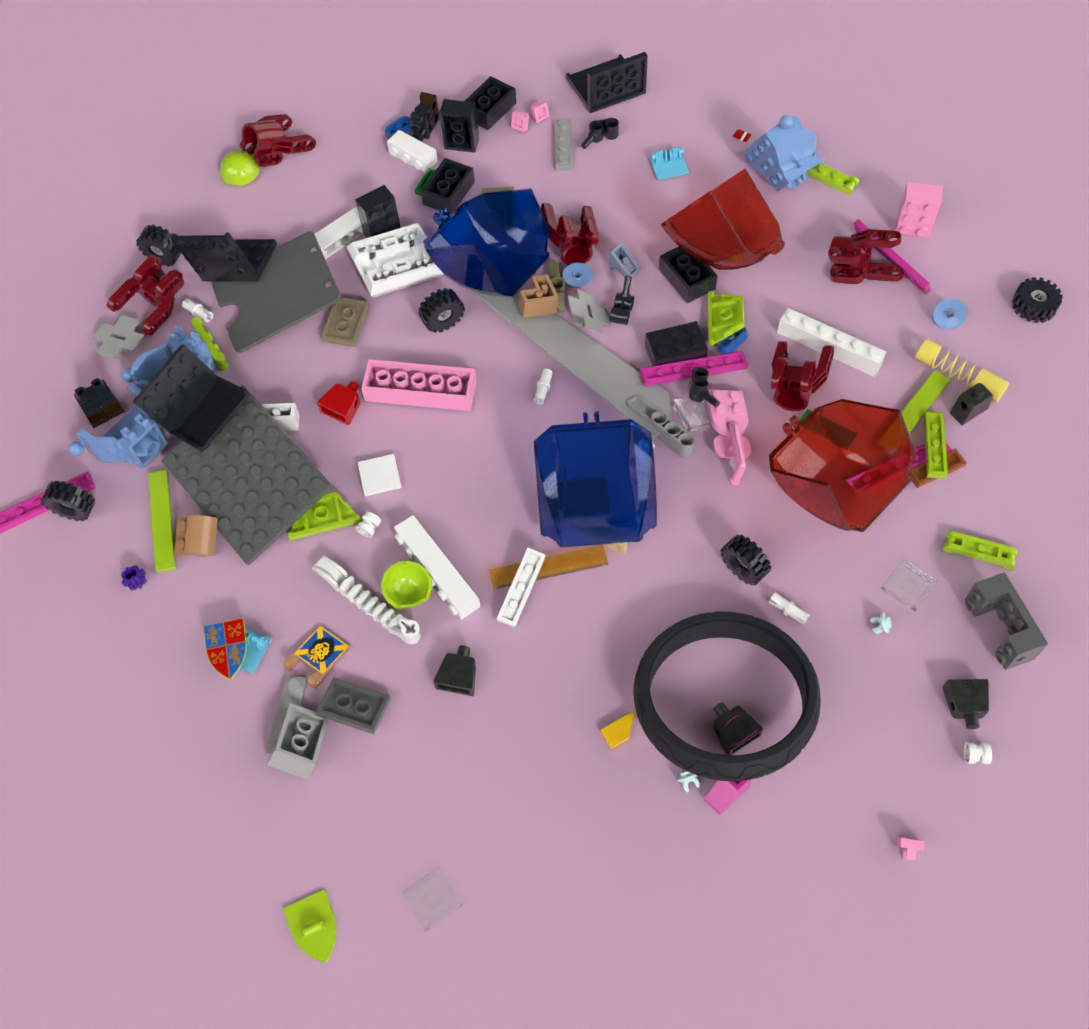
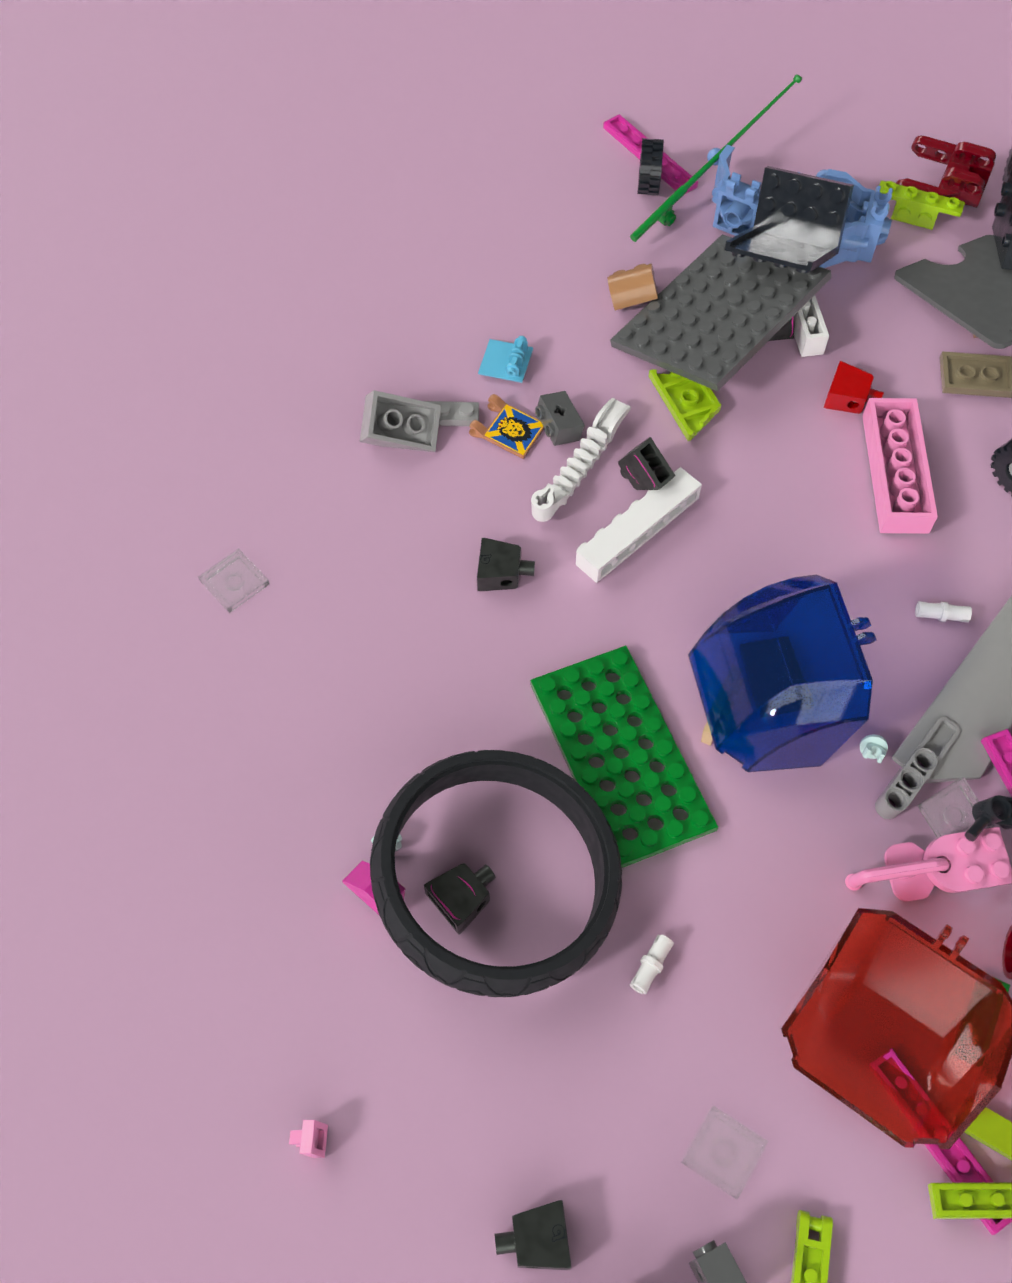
camera: 80 degrees right, 0 degrees up
black hips [74,378,125,429] -> none
light grey piece [92,315,144,359] -> none
dark purple gear [121,565,147,591] -> none
lime tile [148,469,177,573] -> none
white pin [182,298,213,322] -> none
lime plate [191,317,229,371] -> none
shield [203,618,247,680] -> none
lime shield [283,889,337,963] -> none
dark grey plate [316,677,391,734] -> none
white wheel [355,511,381,538] -> none
white tile [358,454,402,496] -> none
lime cylinder [381,561,433,610] -> none
clear yellow tile [489,545,608,590] -> none
white plate [497,548,546,628] -> none
yellow tile [600,711,635,750] -> none
black bush [720,534,771,586] -> none
light aqua plate [870,613,893,634] -> none
dark orange tile [907,449,966,488] -> none
white wheel [964,742,992,764] -> none
none -> green piece [530,645,718,868]
none -> dark grey brick [535,391,584,446]
none -> pearl dark grey torso [618,437,676,490]
none -> green piece [630,74,802,242]
none -> lime bracket [879,181,965,230]

